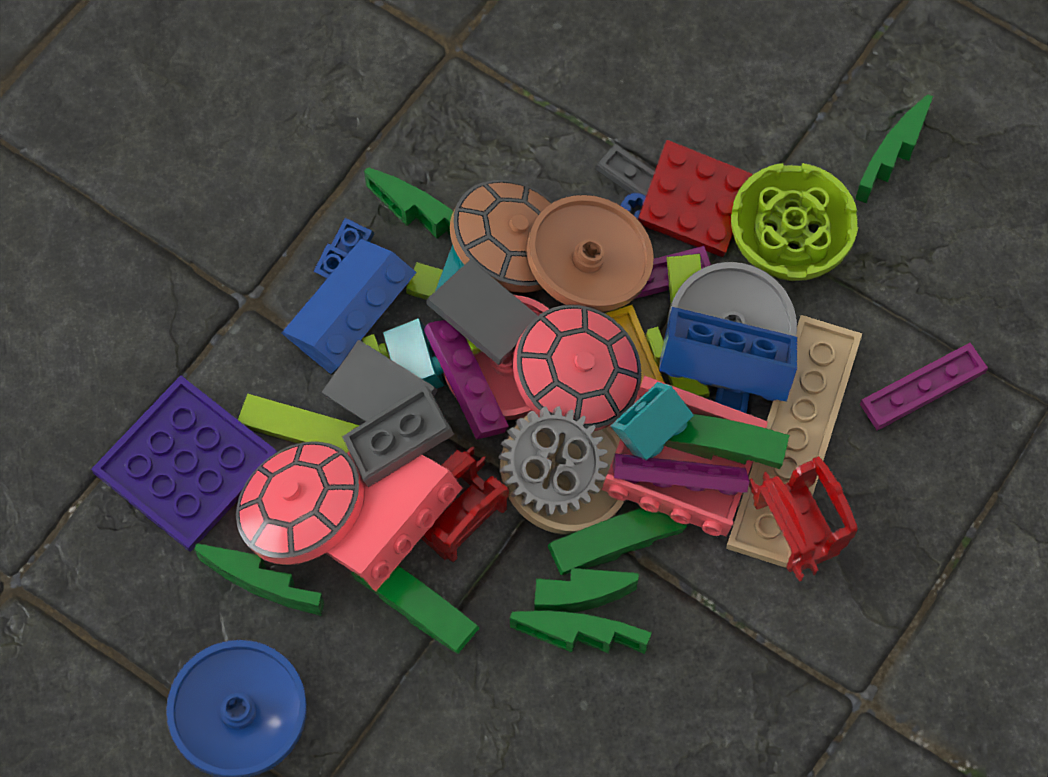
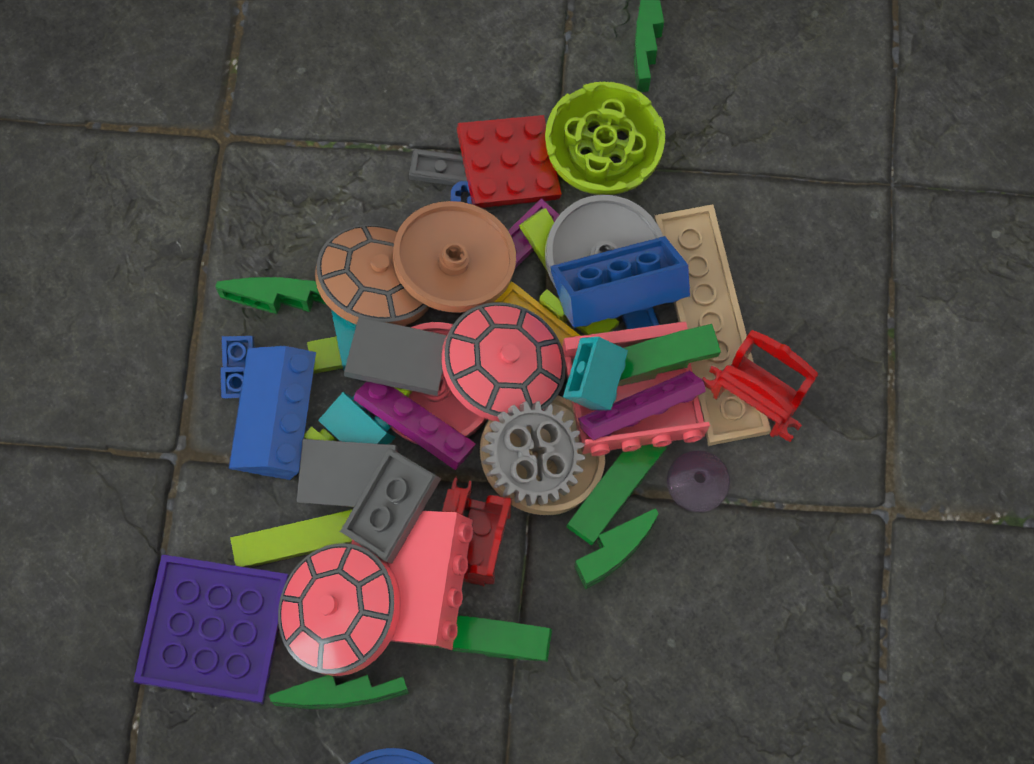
camera: 30 degrees left, 5 degrees up
green slope [510,611,652,654] -> none
magenta plate [860,343,988,431] -> none
none -> clear purple dish [667,451,730,512]

